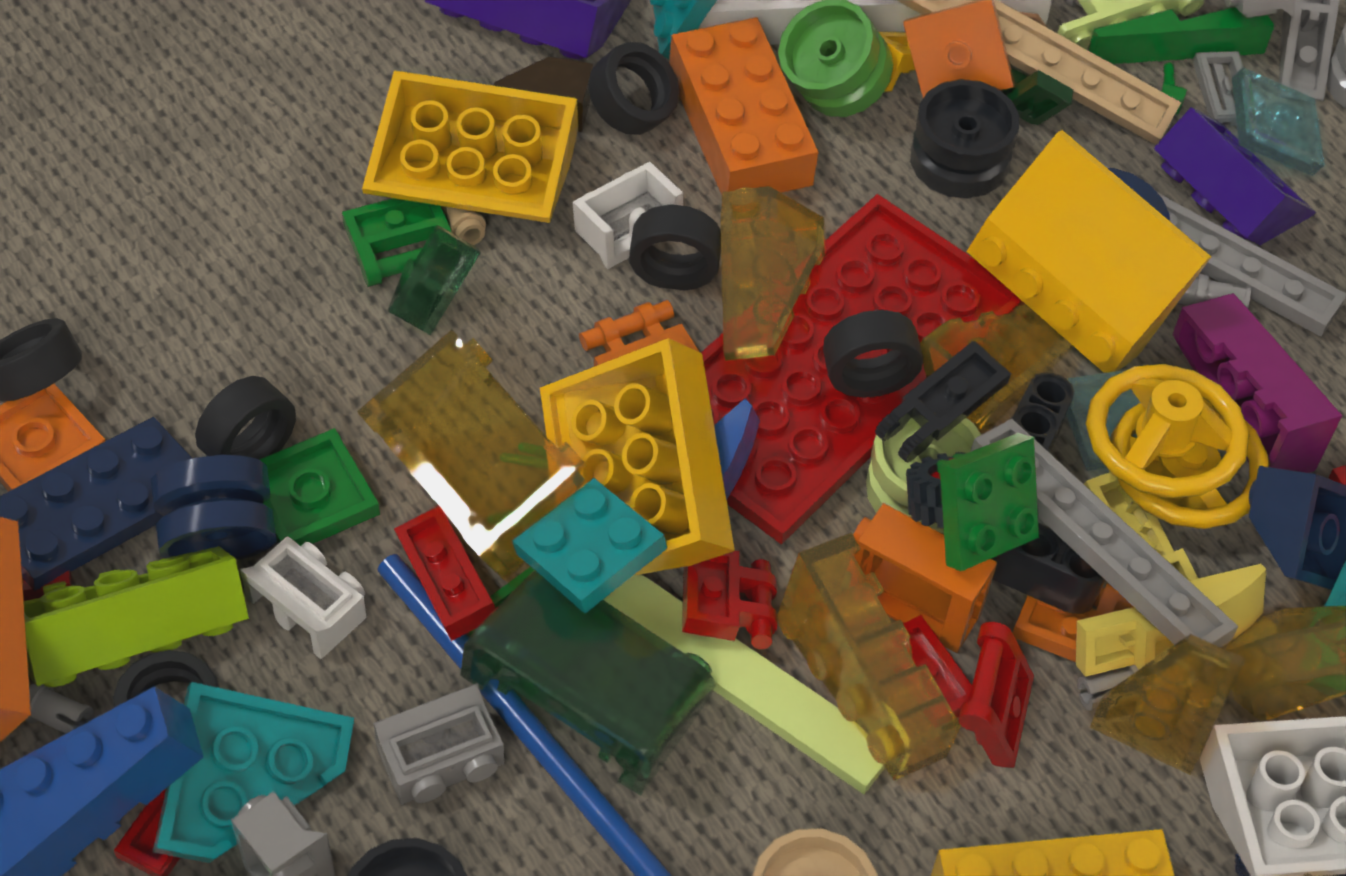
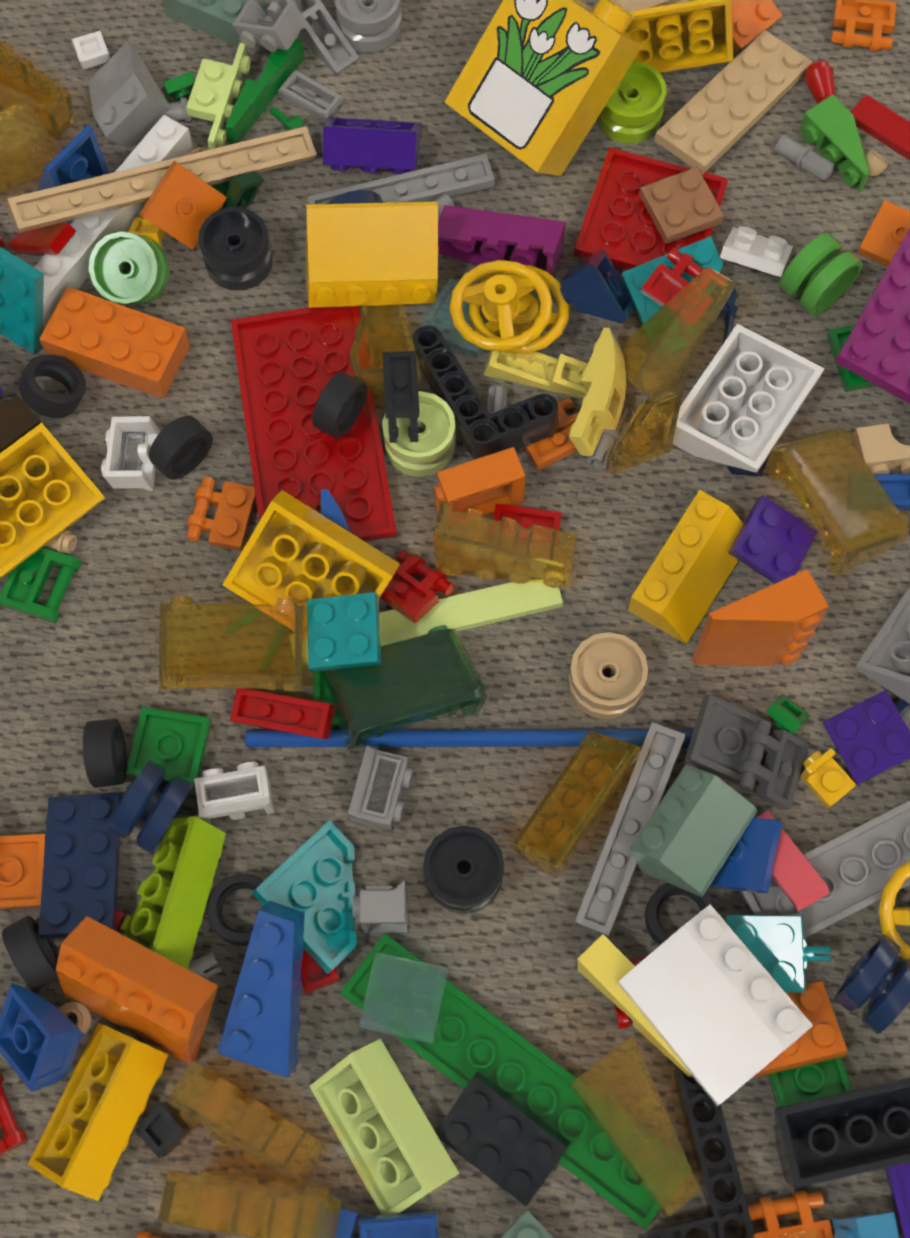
camera: 45 degrees left, 15 degrees up
clear green slope [388,225,481,335] -> none
clear yellow wedge [720,186,826,361] -> none
green plate [906,433,1039,571] -> none
red plate [958,622,1034,768] -> none
light grey plate [970,419,1238,664] -> none
clear light blue plate [1232,67,1324,176] -> none

